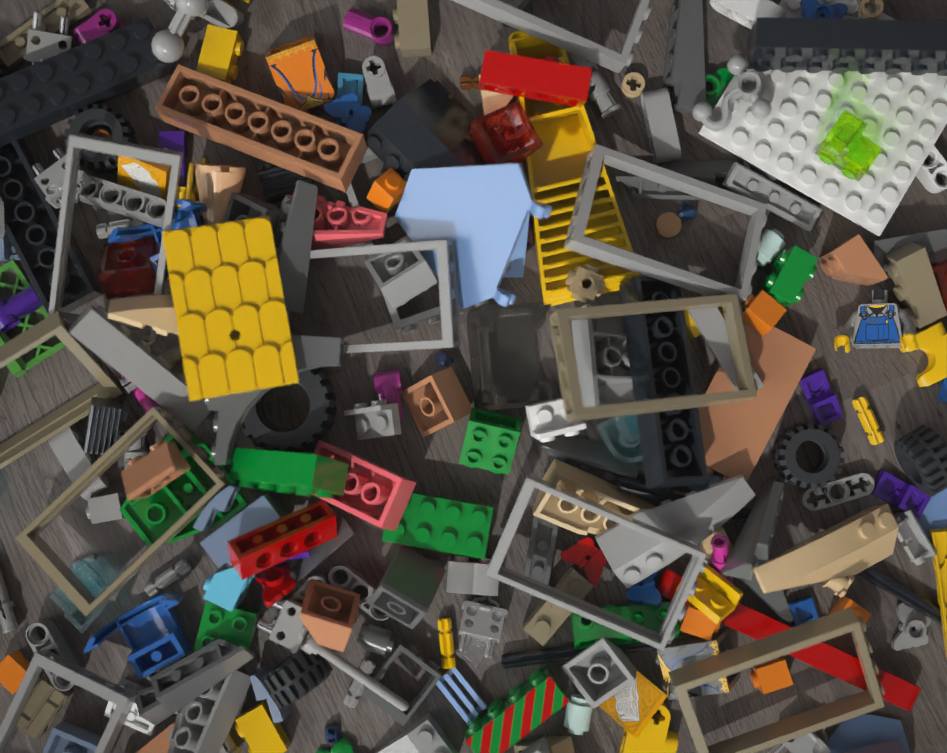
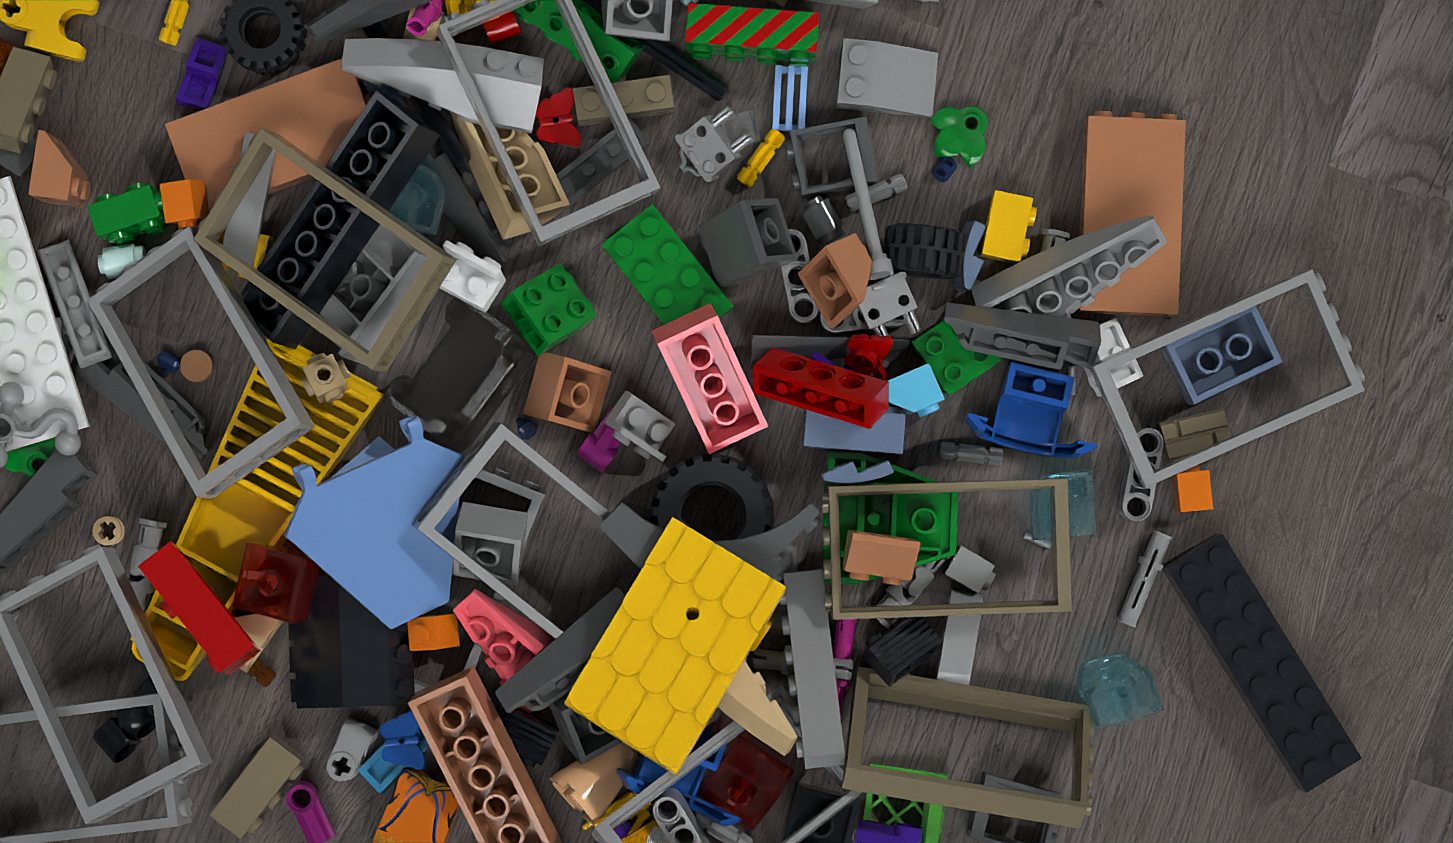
camera: 140 degrees left, 0 degrees up
green brick [228,448,349,499] -> none
light grey brick [446,555,499,596] -> none
blue animal [626,571,662,606] -> none
light grey beam [640,88,681,164] -> none
torso [834,289,919,353] -> none

